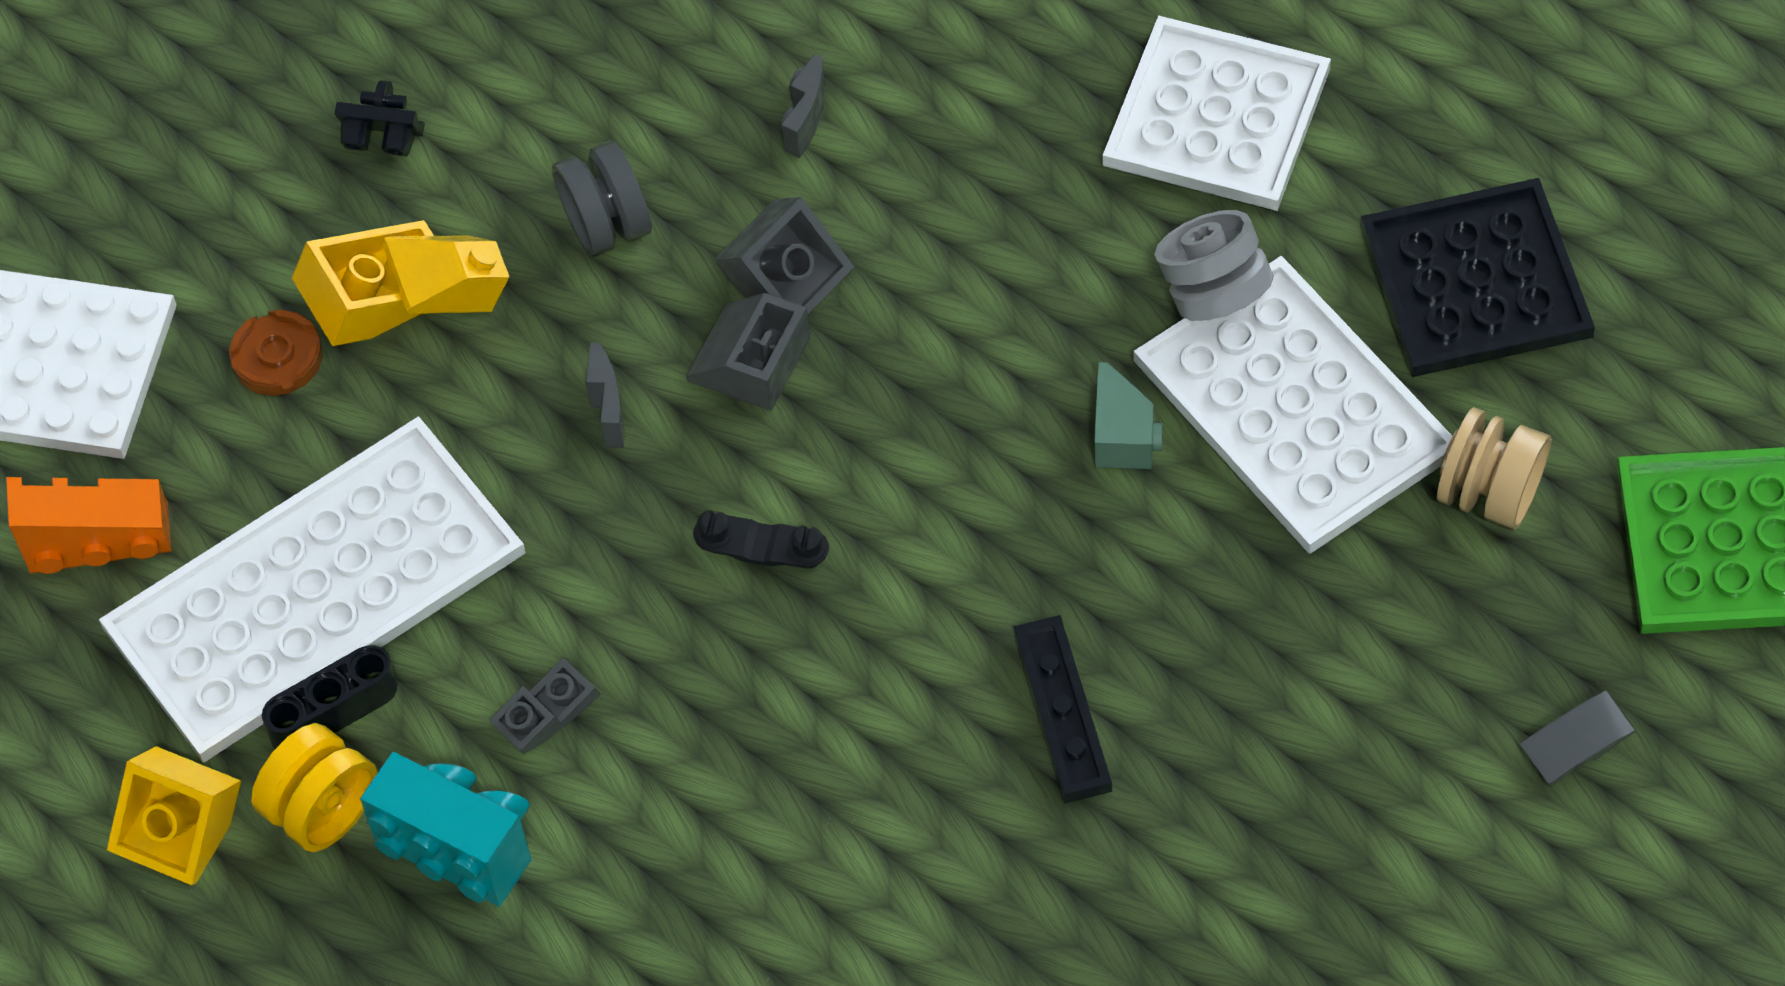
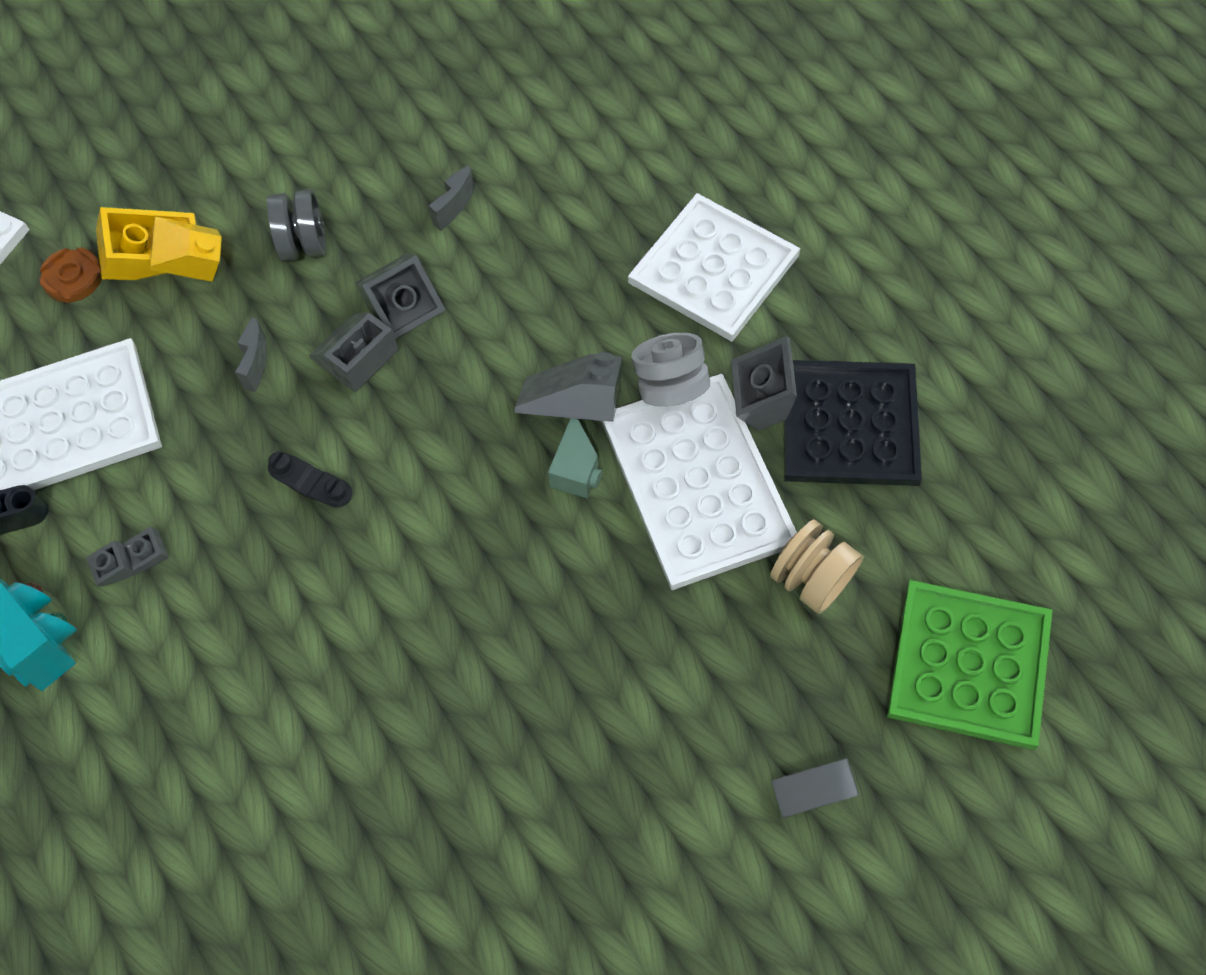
camera: 15 degrees right, 5 degrees up
black hips [334,80,425,157] -> none
black plate [1013,615,1112,804] -> none
none -> dark grey slope [515,352,622,422]
none -> dark grey slope [731,336,797,431]

